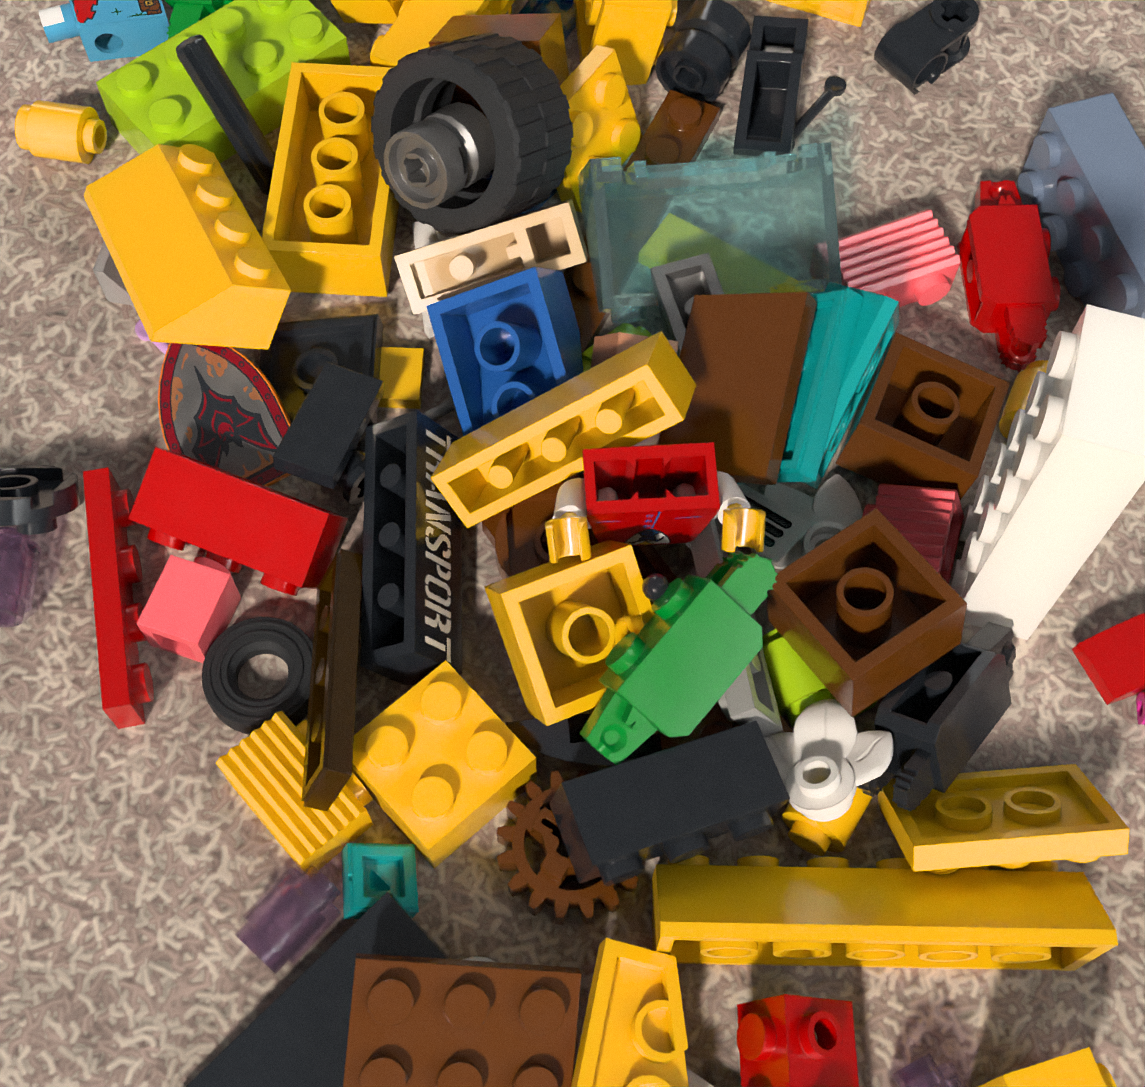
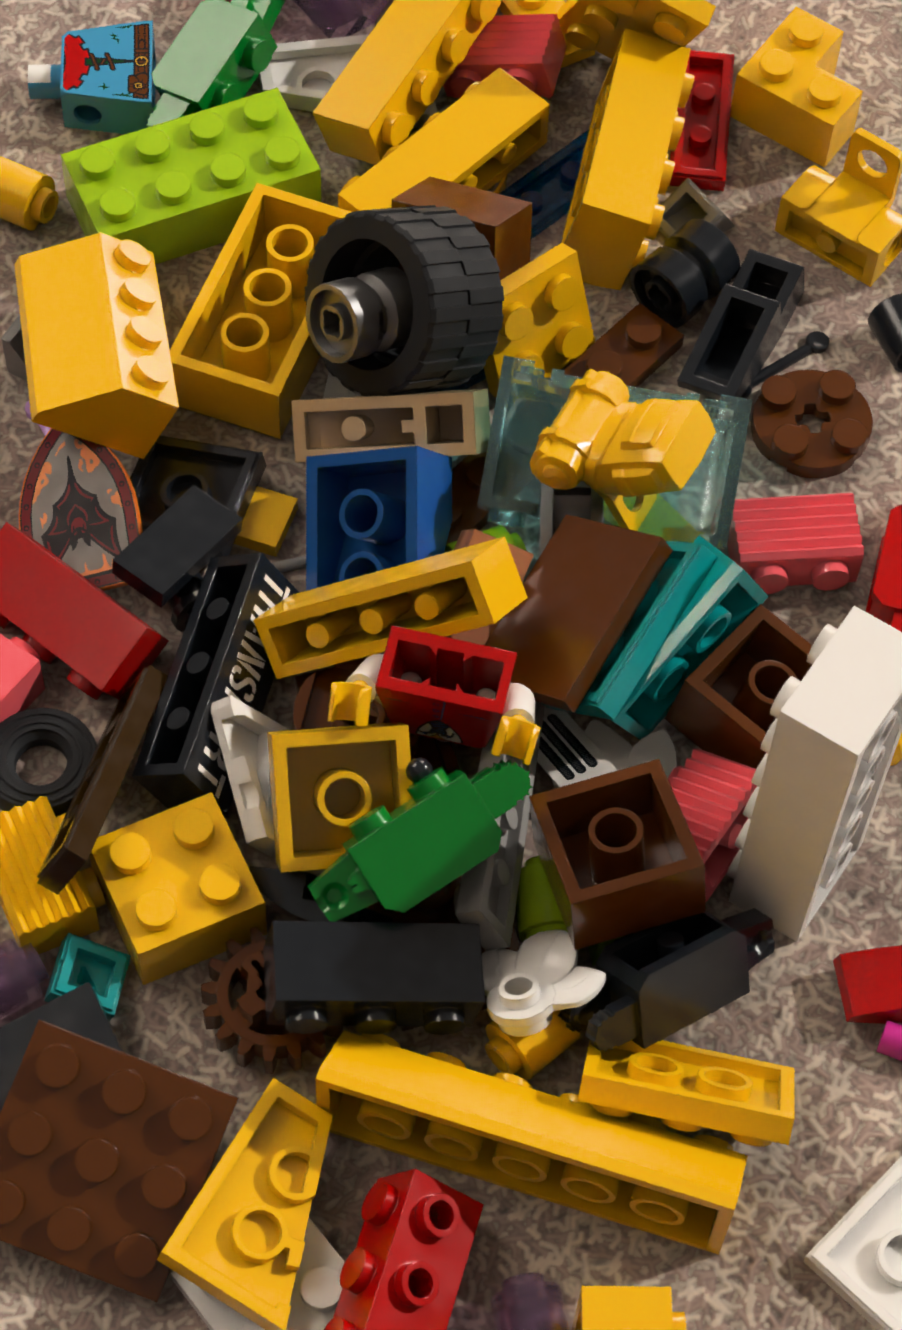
camera: 15 degrees right, 5 degrees down
black axle [176,34,276,195] -> none
none -> white wing [211,695,289,859]
none -> yellow piece [529,369,716,531]
none -> reddish brown plate [751,370,873,478]

